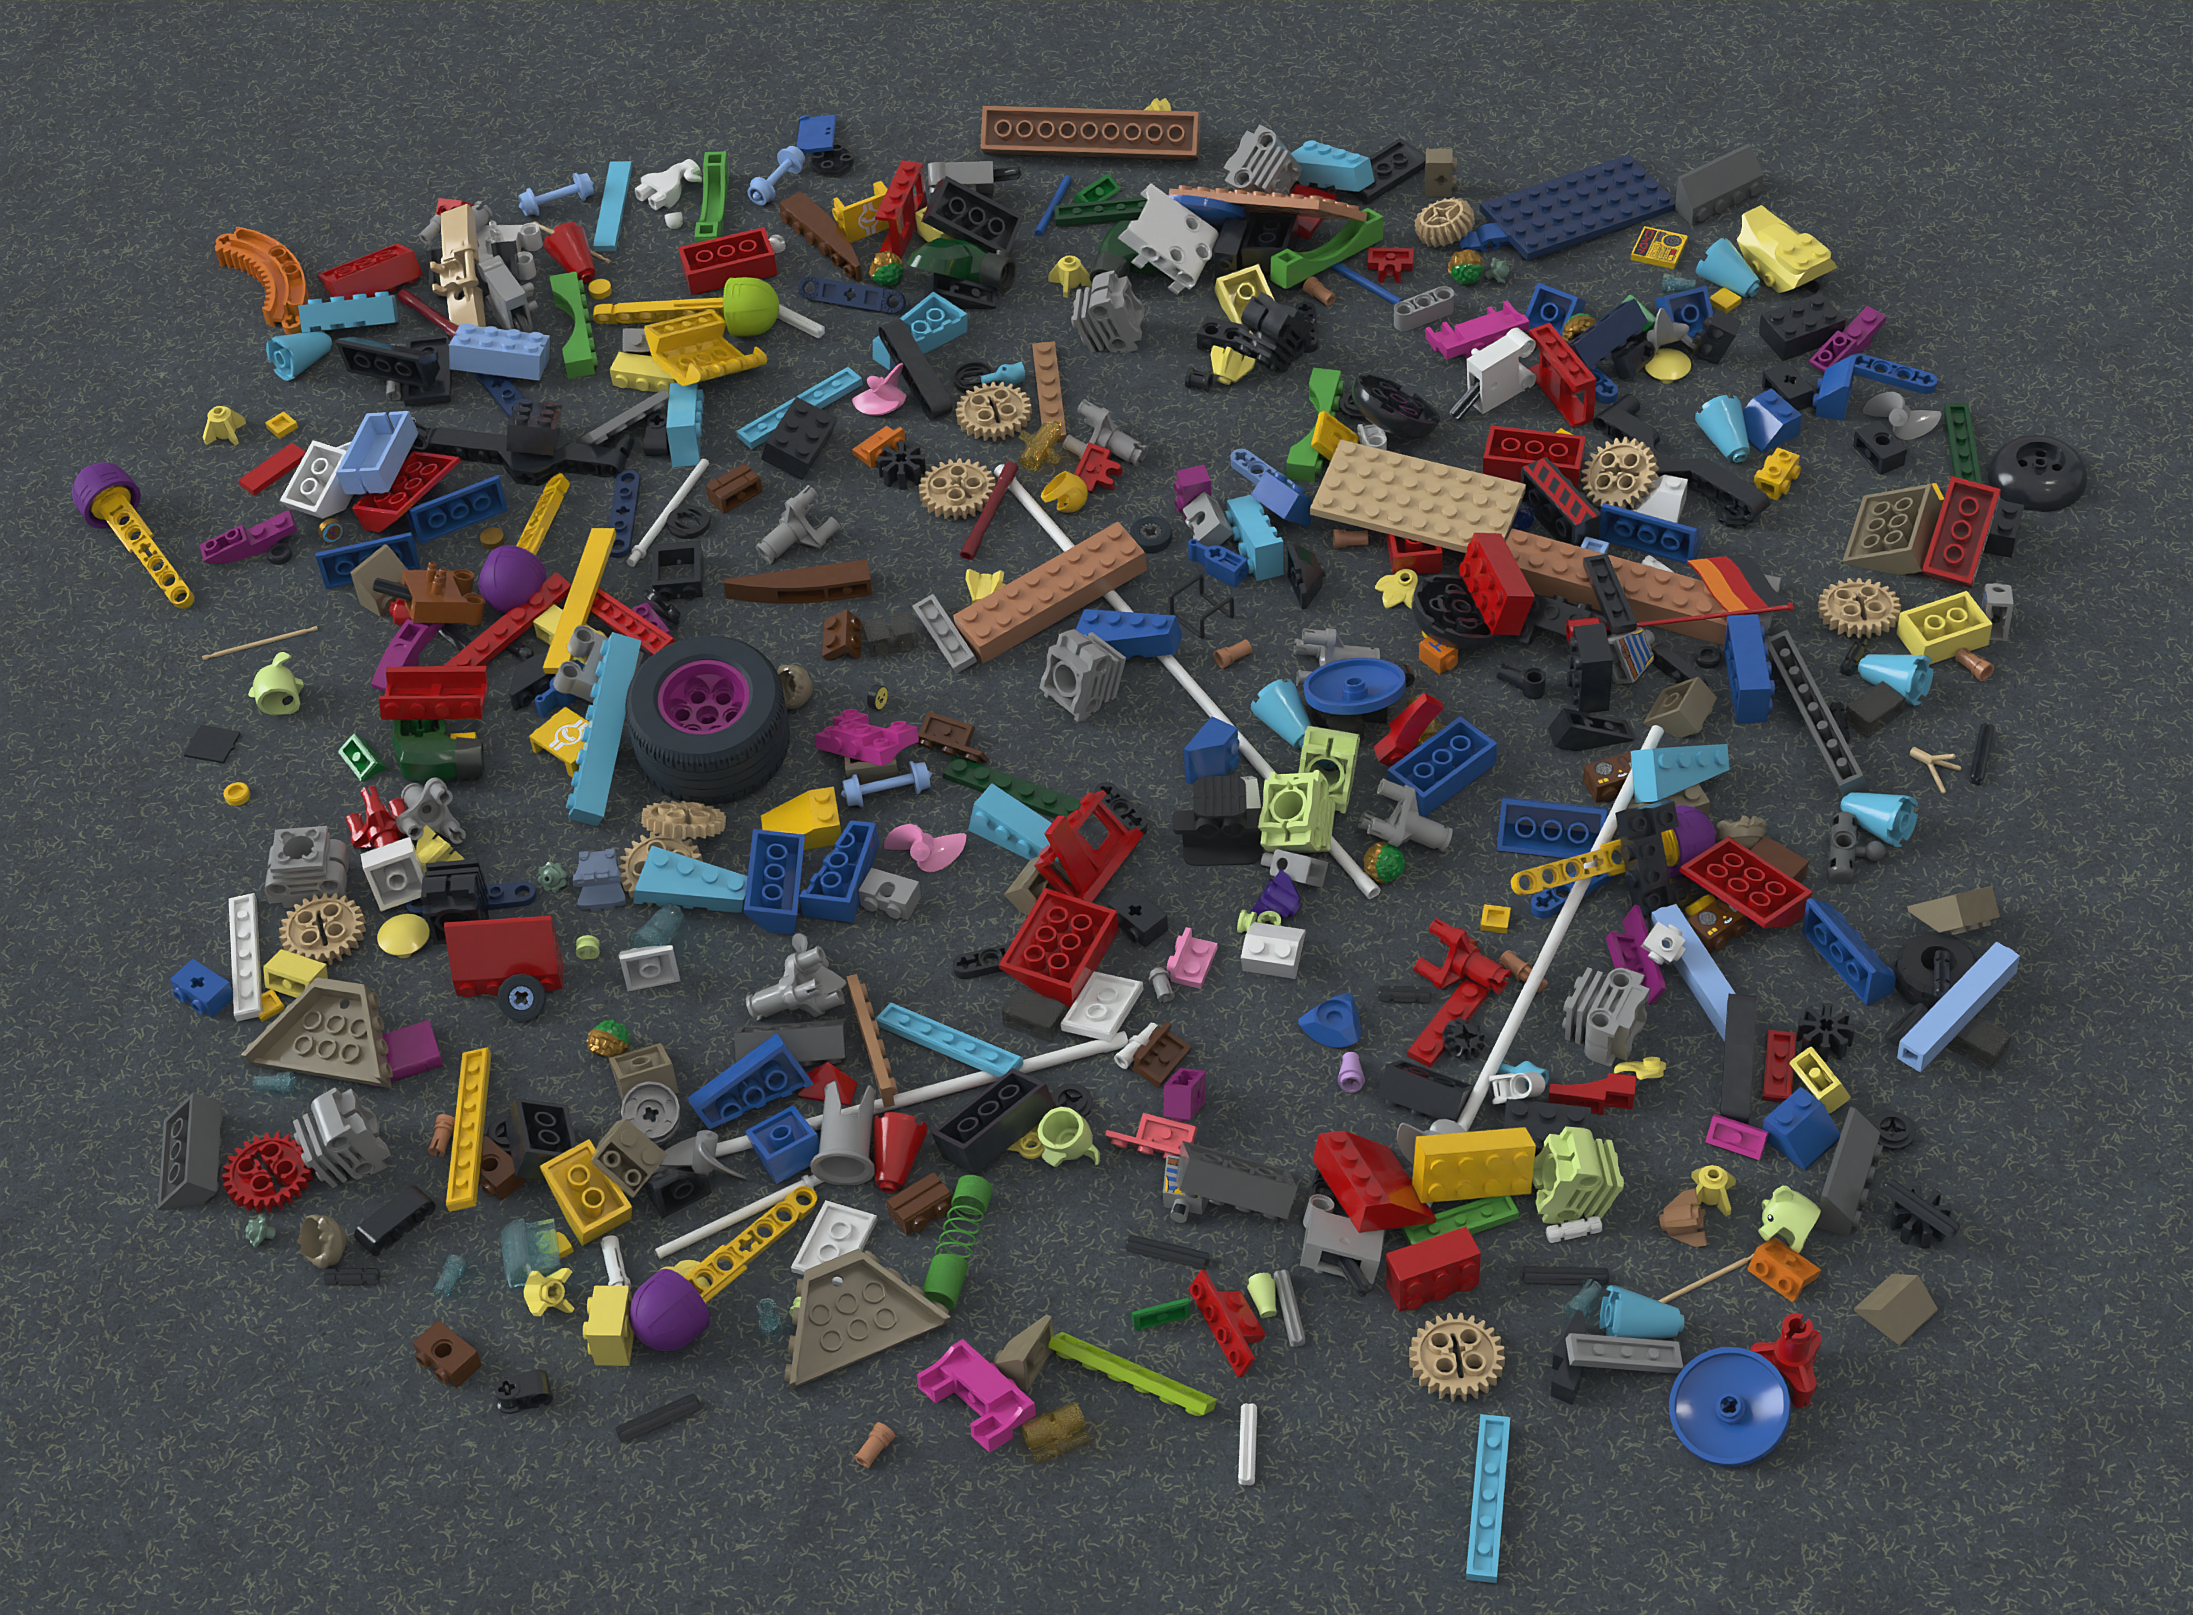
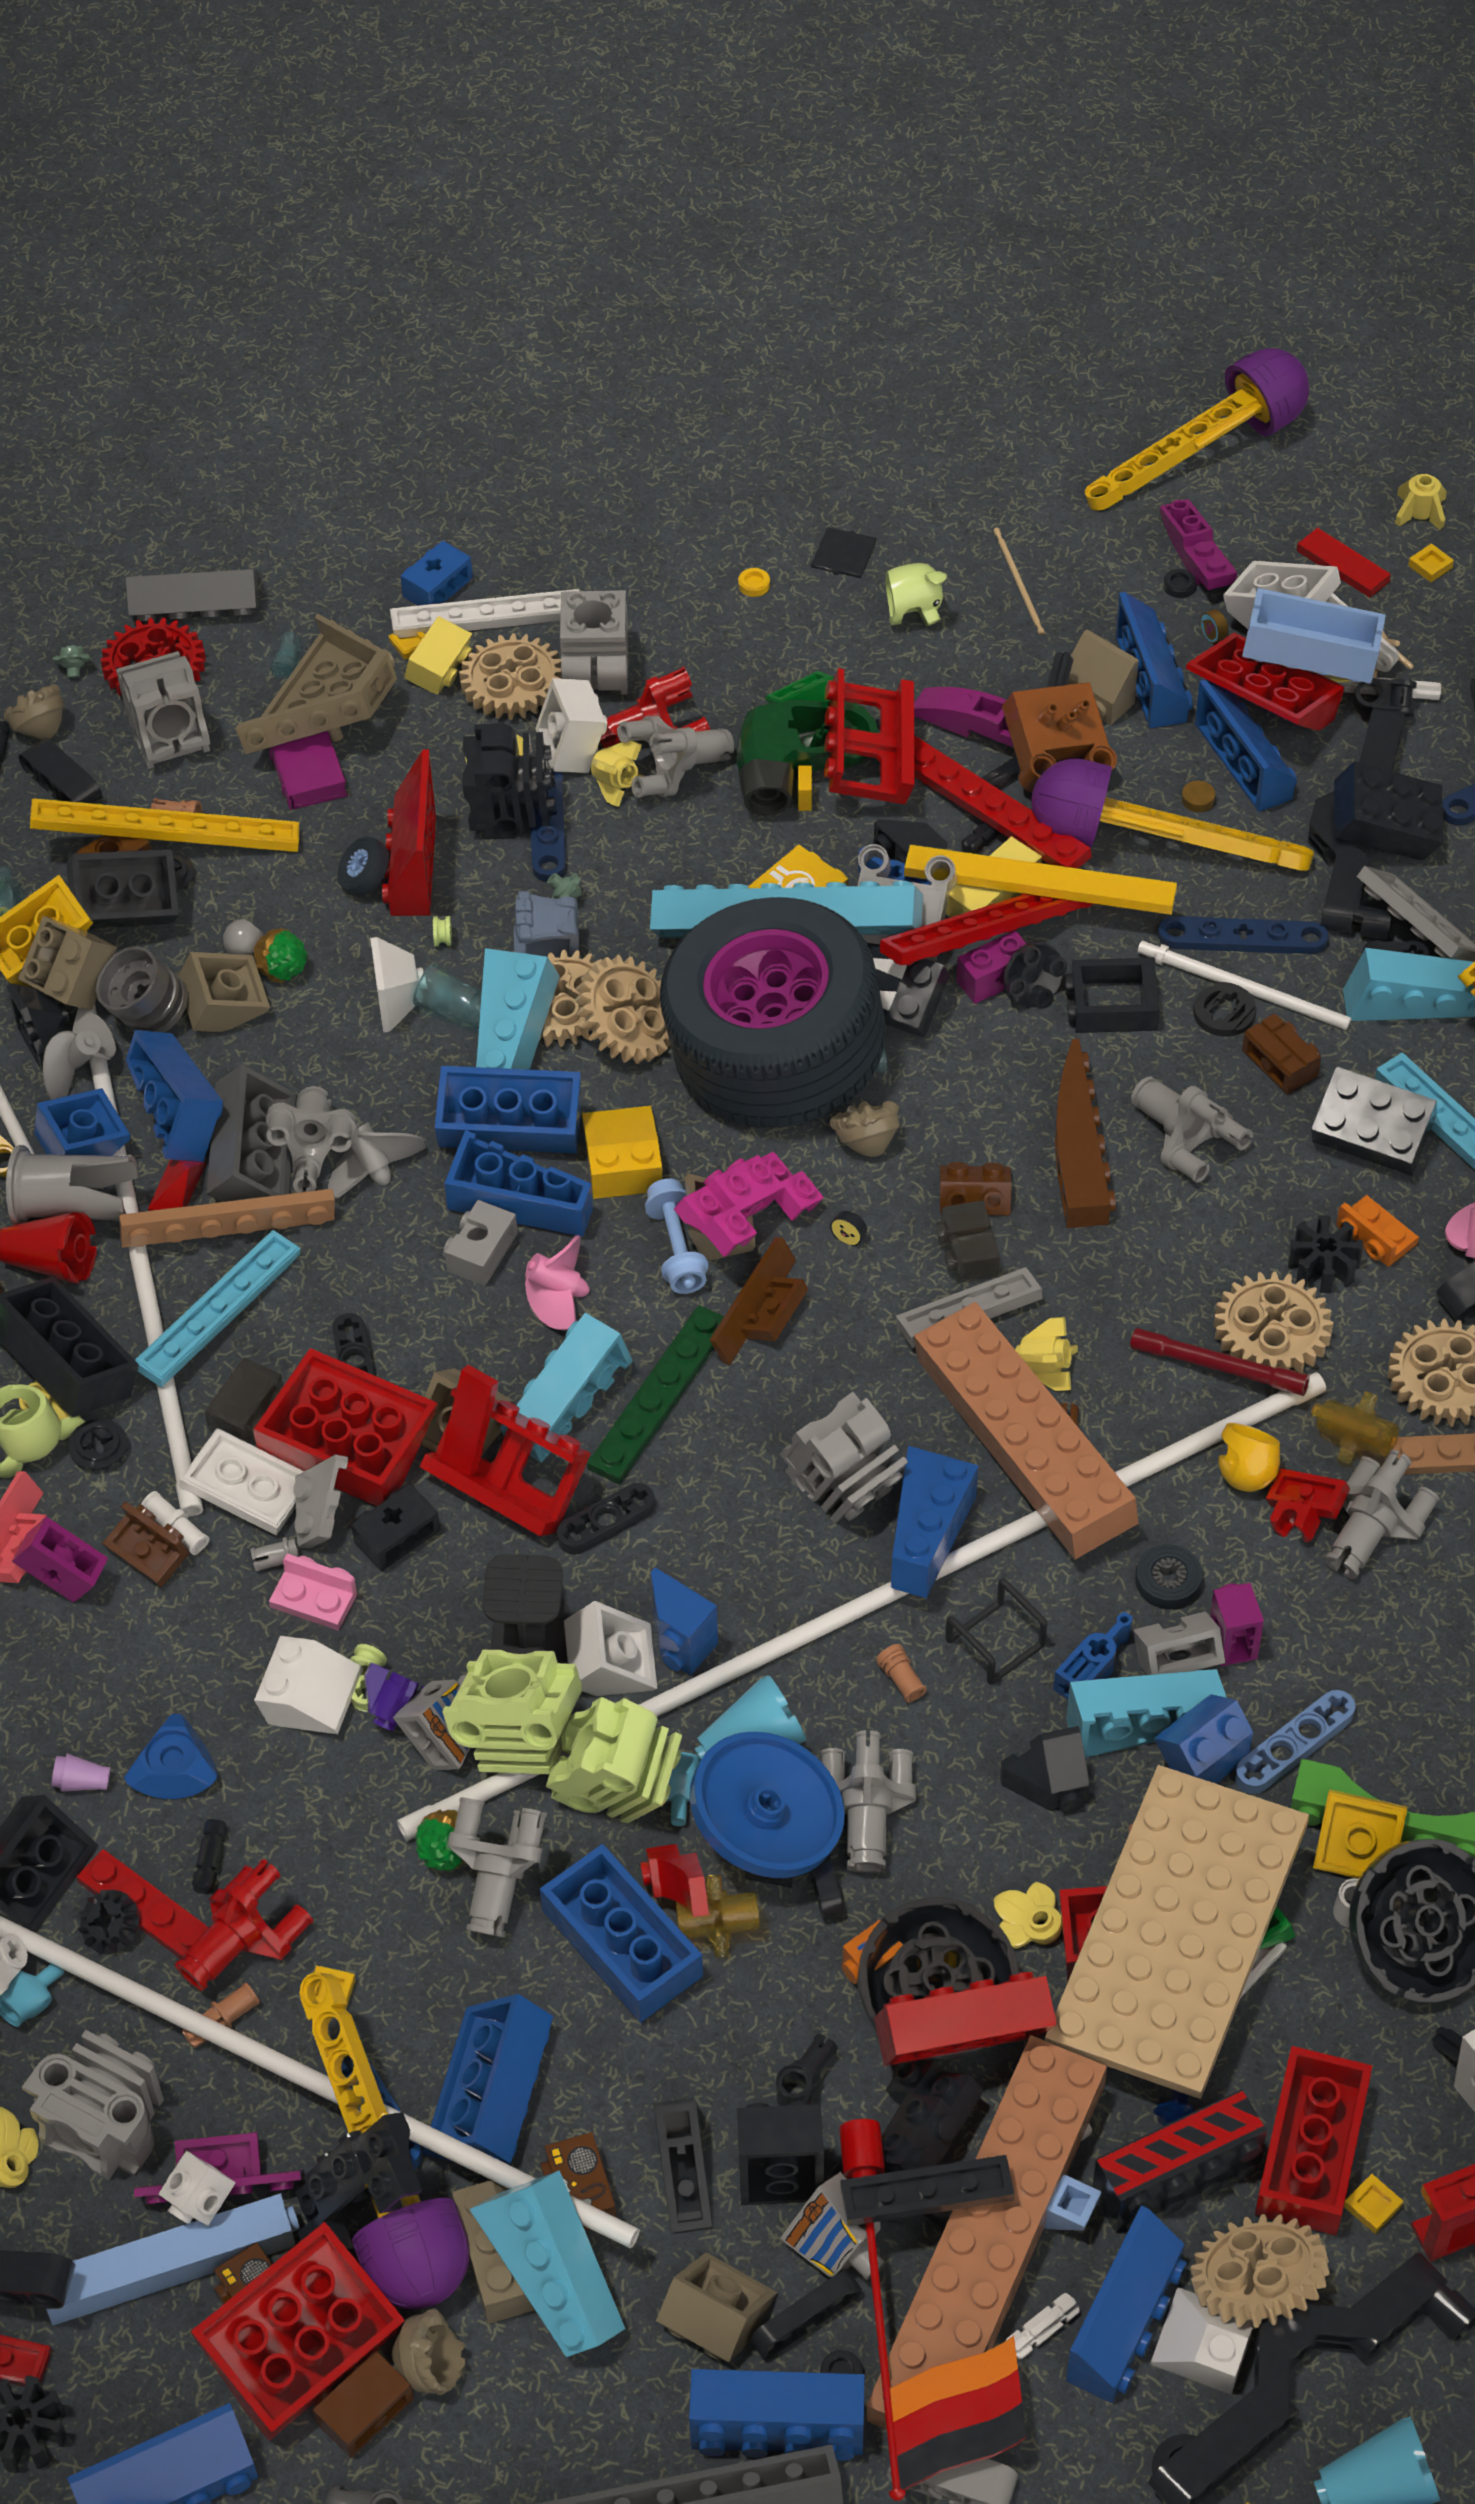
camera: 90 degrees right, 5 degrees up
none -> light grey piece [223,919,264,959]
none -> light grey wing [293,1455,348,1549]

